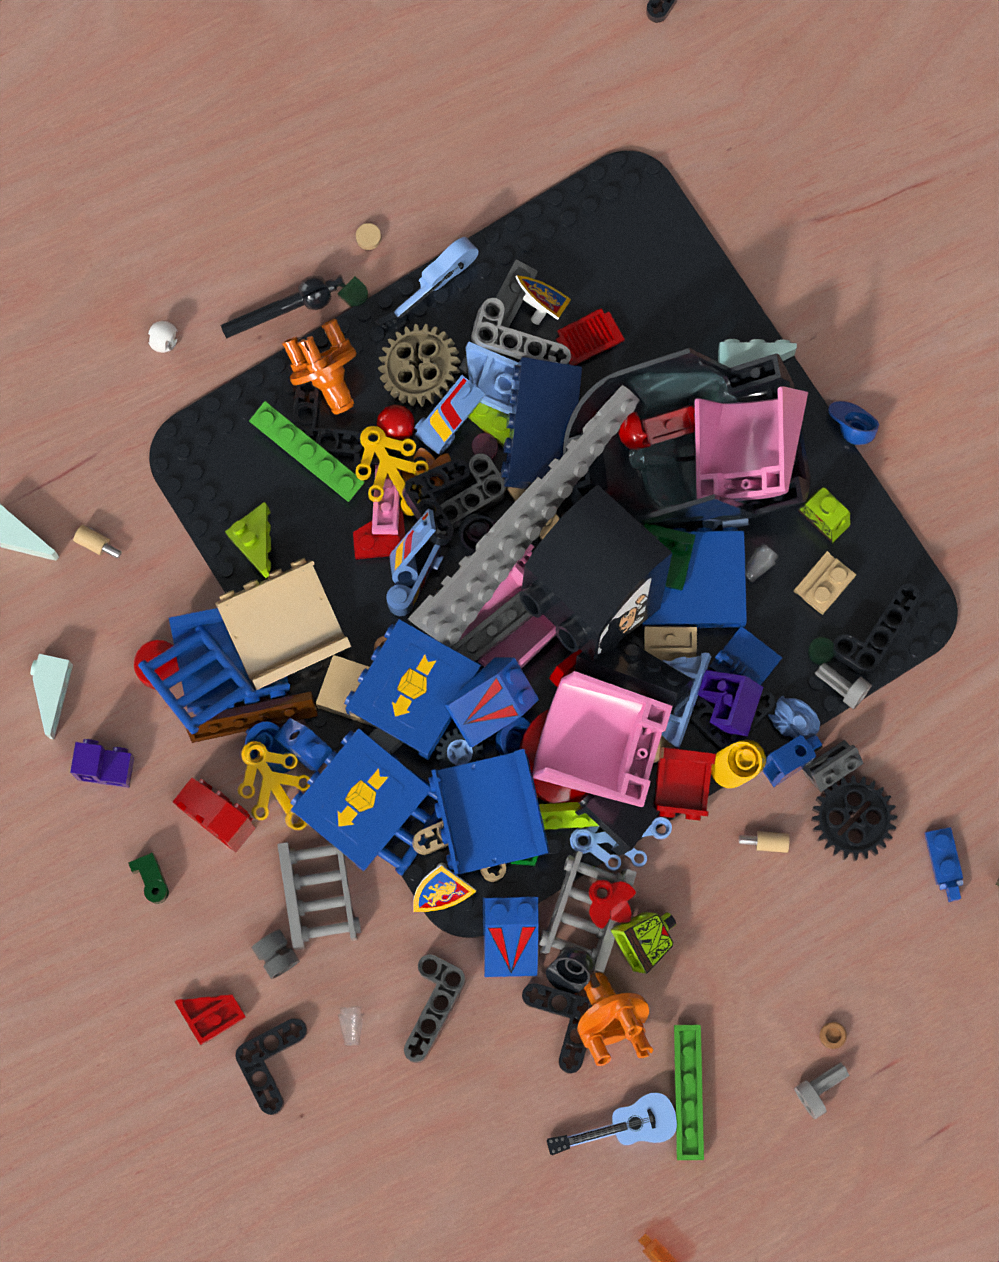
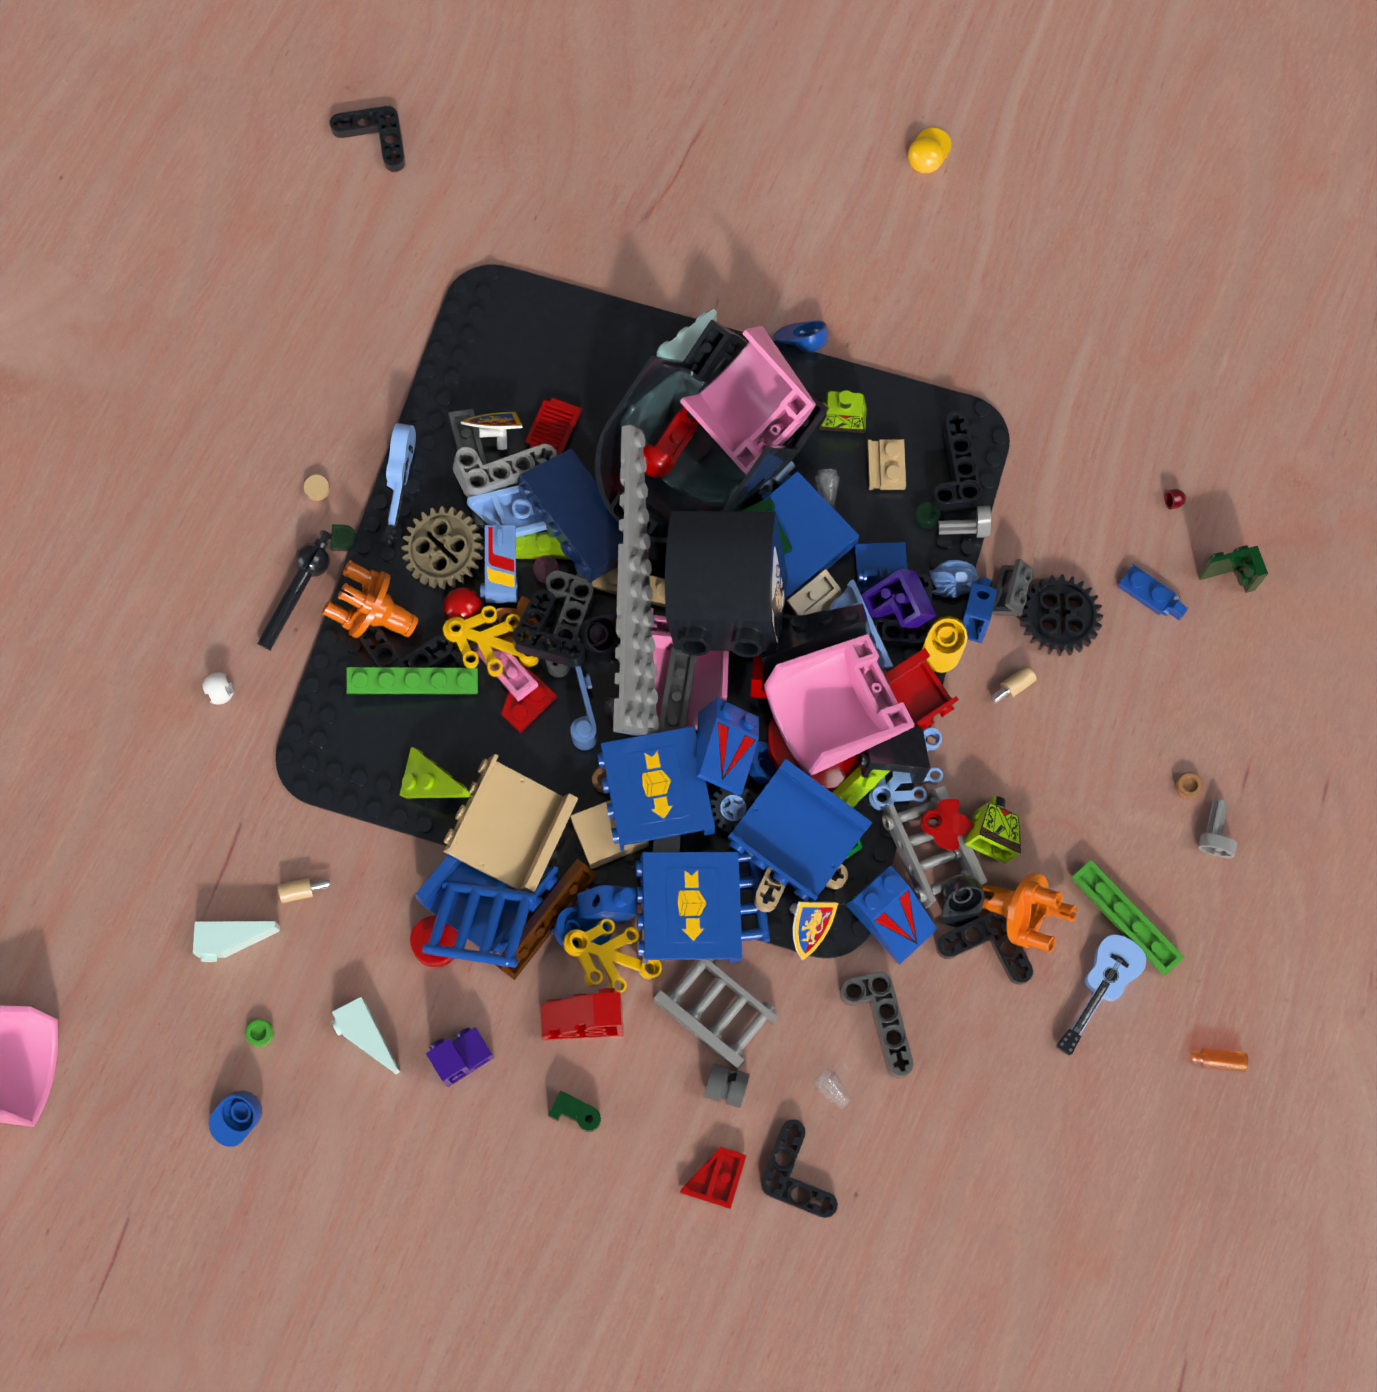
camera: 45 degrees left, 5 degrees down
medium blue door [390,509,436,586] -> none

